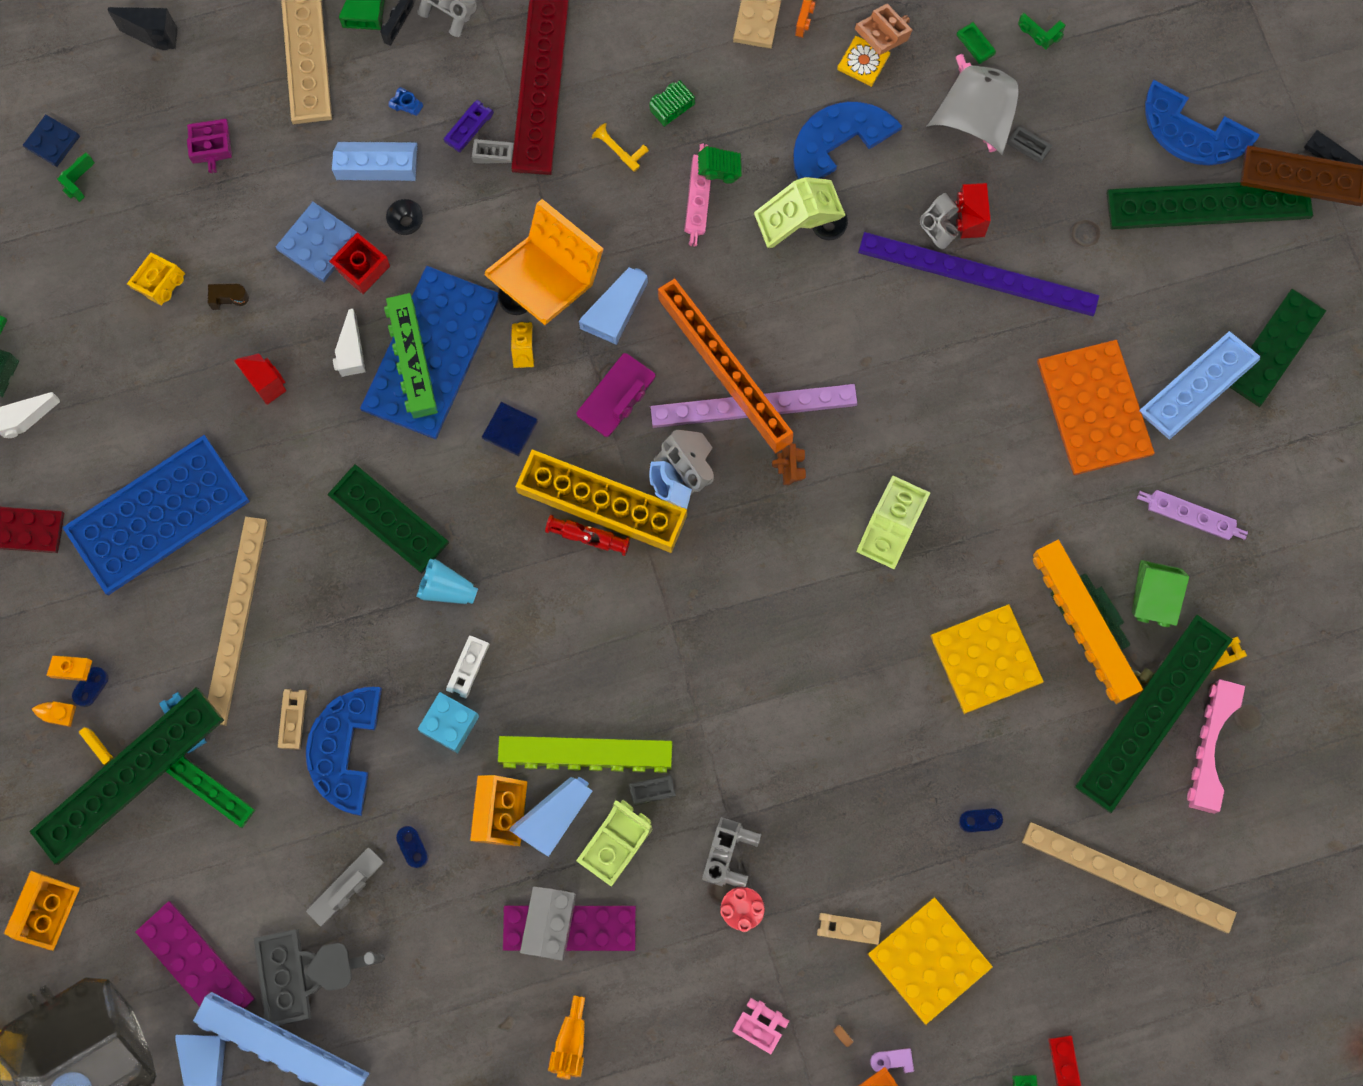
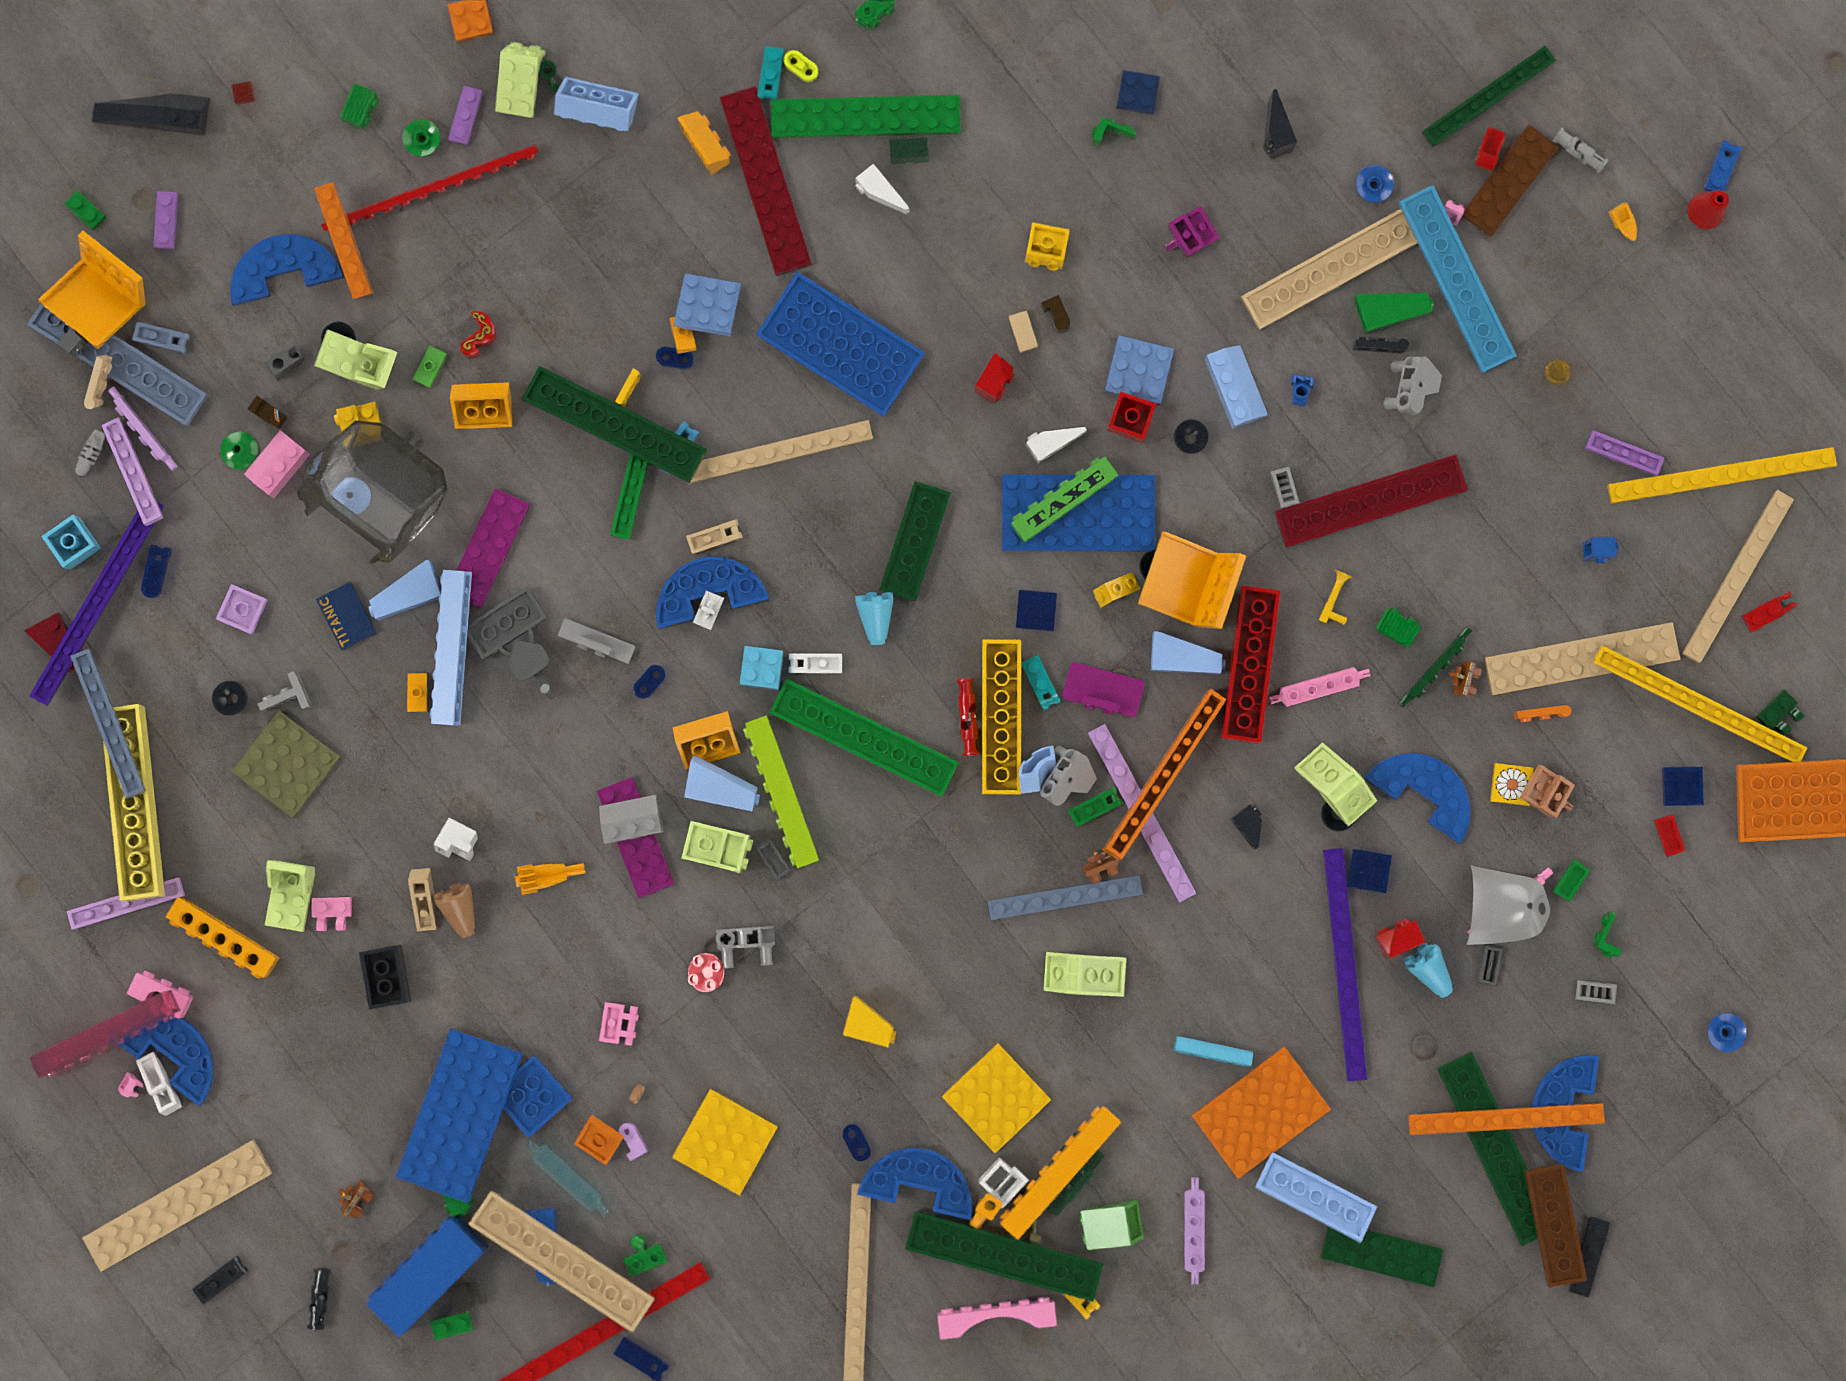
camera: 65 degrees right, 10 degrees up
light orange plate [32,701,76,727] -> none
dark purple plate [443,100,494,153] -> none
green brick [698,146,742,184] -> none
tan plate [817,913,881,945] -> none
light grey piece [920,193,959,249] -> none
none -> medium blue plate [674,274,741,336]
none -> white hips [693,591,724,630]
none -> green plate [769,679,959,797]
none -> yellow slope [843,995,896,1047]
none -> blue plate [857,1148,972,1220]
none -> light orange bracket [970,1193,1003,1229]
none -> white plate [978,1157,1028,1209]
none -> sand blue plate [987,875,1143,920]
none -> tan tile [1008,311,1038,353]
none -> teal plate [1021,655,1061,711]
none -> green plate [1067,786,1124,827]
none -> medium azure brick [1173,1036,1253,1067]
none -> red brick [1220,585,1281,744]
none -> black slope [1230,805,1262,850]
none -> clear blue plate [1347,849,1392,893]
none -> dark green plate [1398,626,1472,708]
none -> medium azure cone [1404,943,1453,998]
none -> orange plate [1408,1103,1605,1135]
none -> dark orange hips [1448,661,1482,696]
none -> light grey slope [1575,980,1617,1004]

